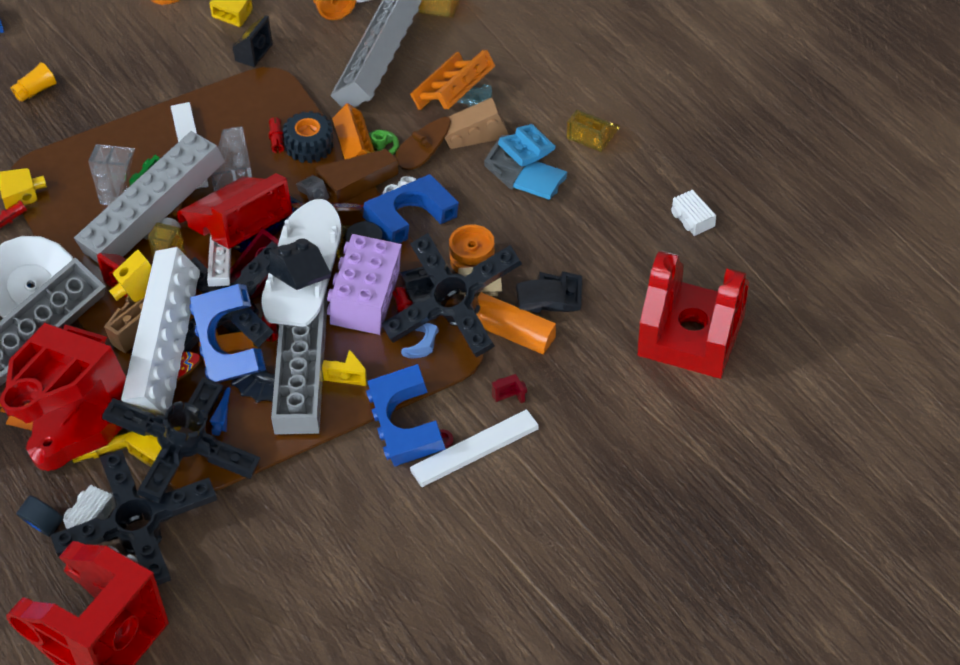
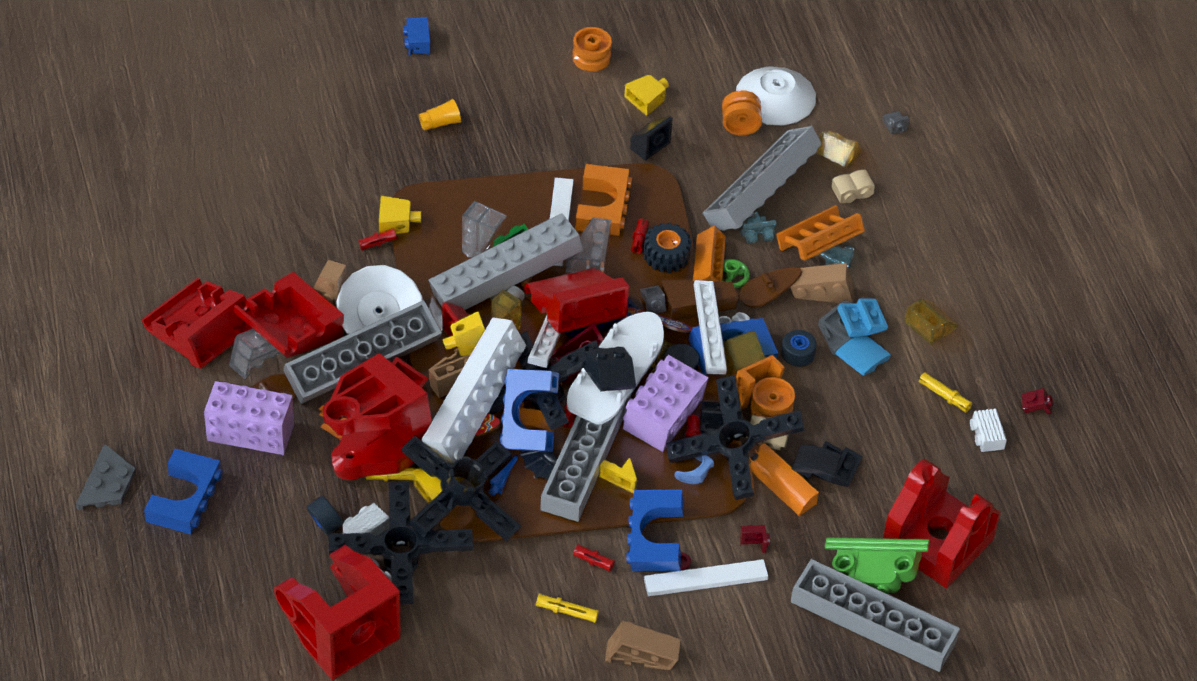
camera: 15 degrees right, 0 degrees up
none -> yellow pin [536,593,599,623]
none -> red pin [573,544,615,572]
none -> orange arch [575,164,632,236]
none -> medium nougat wedge [605,621,681,670]
none -> white tile [694,280,727,374]
none -> clear yellow slope [723,331,765,377]
none -> orange panel [736,355,785,410]
none -> clear light blue hips [740,212,776,244]
none -> black wheel [781,330,817,367]
none -> light grey brick [791,559,960,672]
none -> bright green brick [825,538,930,594]
none -> tan brick [832,170,875,203]
none -> yellow pin [919,372,973,413]
none -> dark red bracket [1022,388,1054,414]

